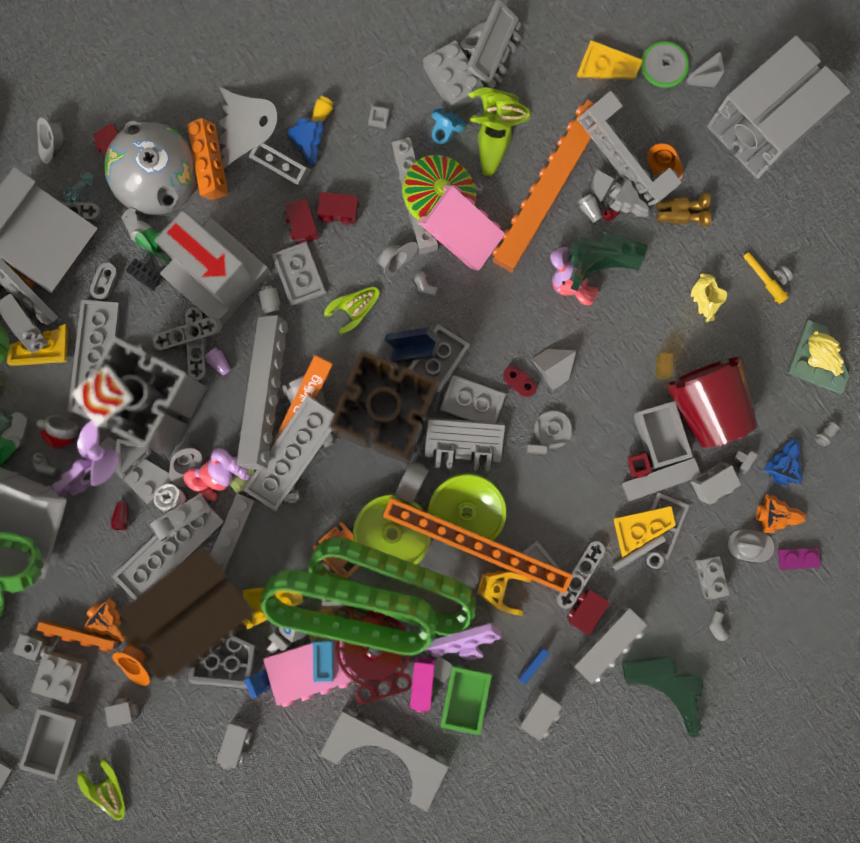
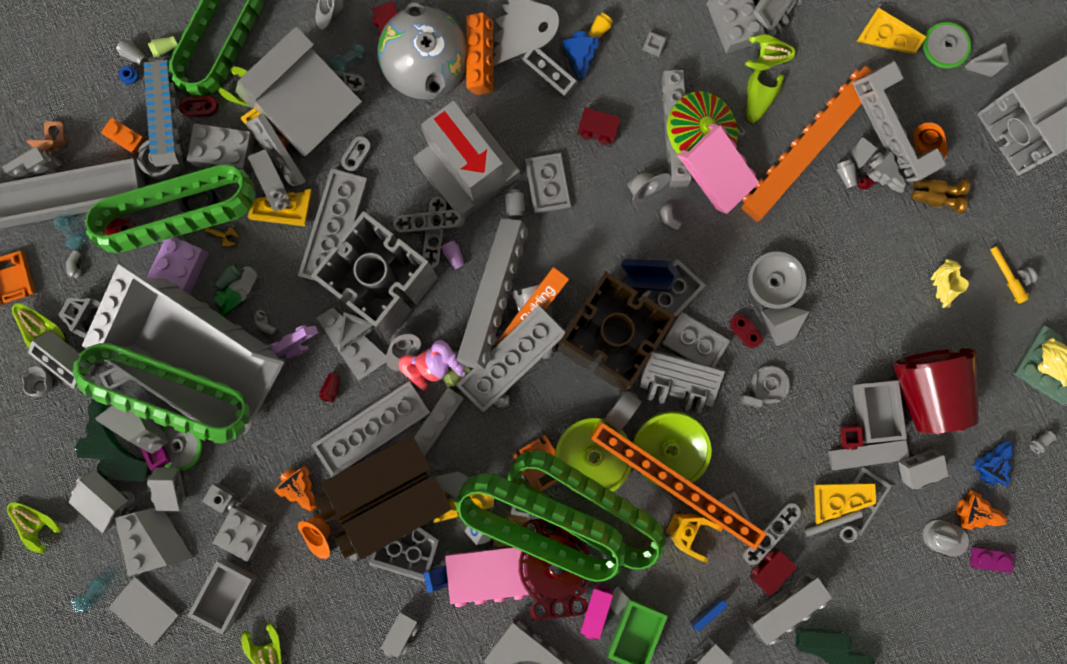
camera: 10 degrees right, 0 degrees up
light grey piece [37,415,79,449] -> none
orange plate [37,621,120,652] -> none
slope [72,366,133,426] -> none
lavender piece [78,421,119,486] -> none
light grey brick [105,697,139,727] -> none
animal [121,208,171,263] -> none
black tyre [126,258,163,291] -> none
light grey plate [150,494,211,541] -> none
white wheel [154,484,186,513] -> none
light grey tile [267,628,292,654] -> none
dark red brick [283,198,319,244] -> none
dark azure tile [313,640,334,682] -> none
lime animal [324,287,380,335] -> none
lavender plate [424,623,501,661] -> none
dark azure tile [431,107,467,144] -> none
lime animal [483,94,530,130] -> none
hair [550,247,599,305] -> none
clear green arch [569,231,647,291] -> none
clear yellow piece [655,352,674,380] -> none
light grey brick [695,556,729,600] -> none
light grey arm [710,611,729,641] -> none
light grey tile [733,451,758,474] -> none
none -> light grey slope [435,471,469,503]
none -> light grey dish [748,252,806,309]

